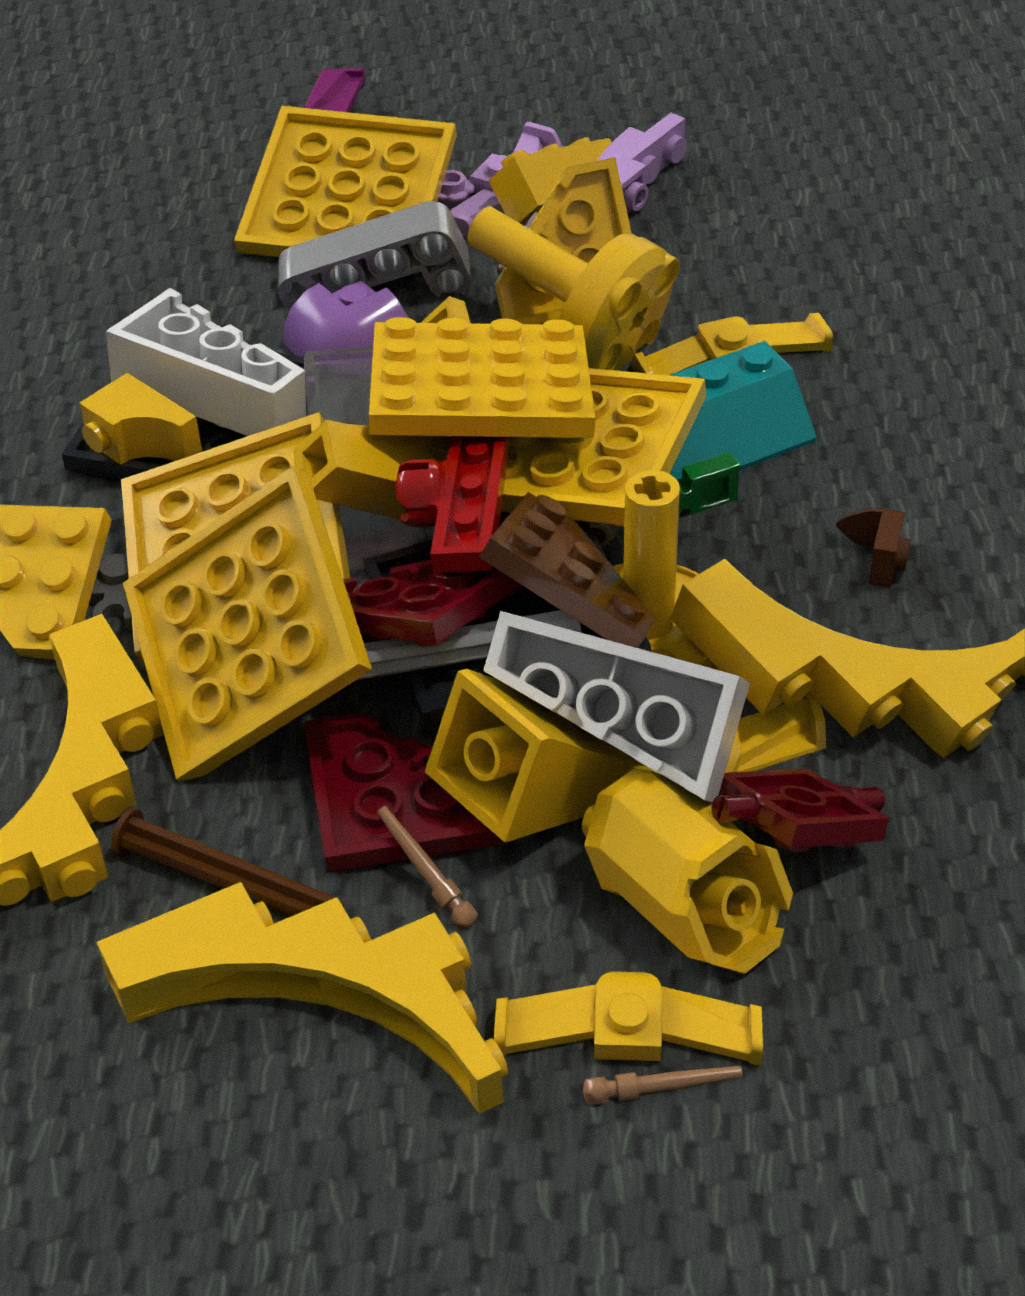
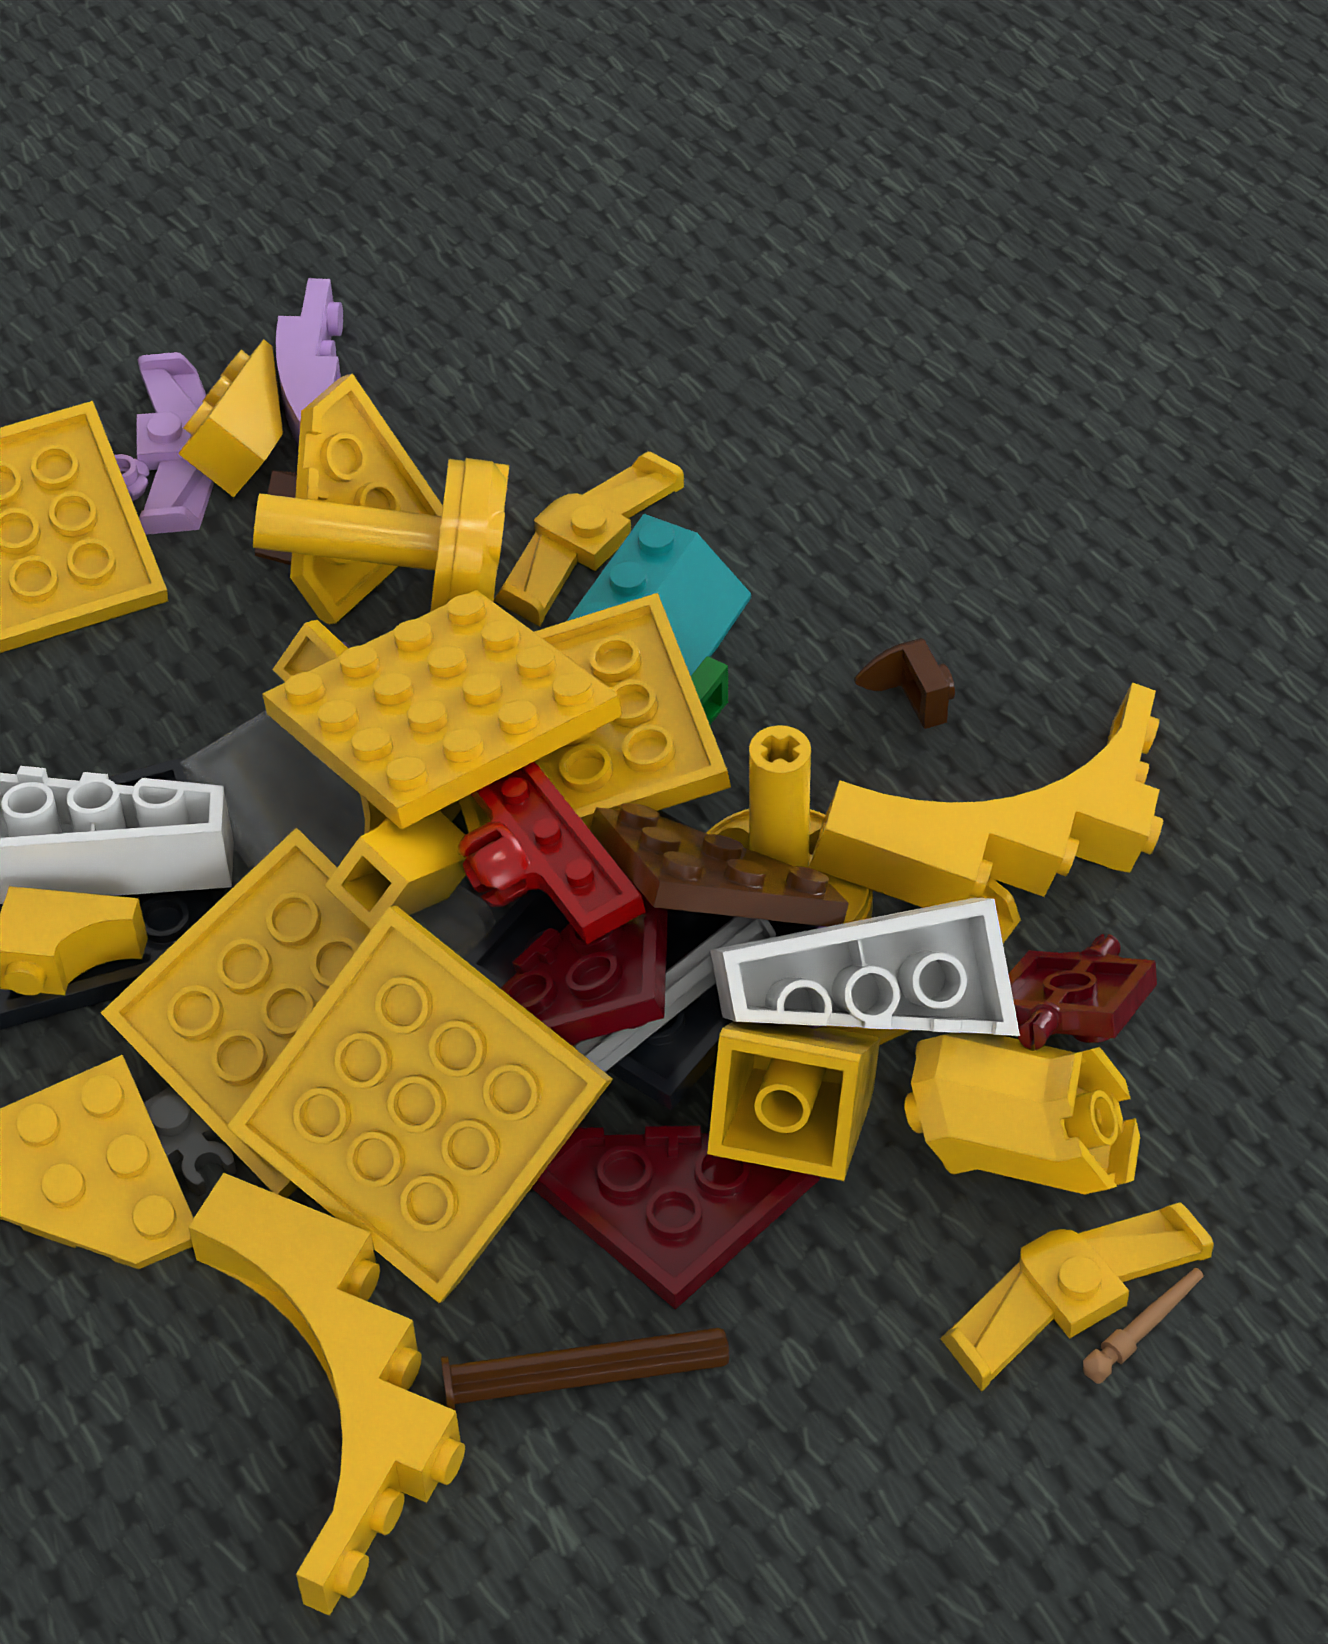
camera: 35 degrees left, 5 degrees up
yellow arch [97,882,508,1114] -> none
light grey beam [278,201,472,306] -> none
medium lavender brick [283,280,408,379] -> none
medium nougat piece [377,806,478,929] -> none

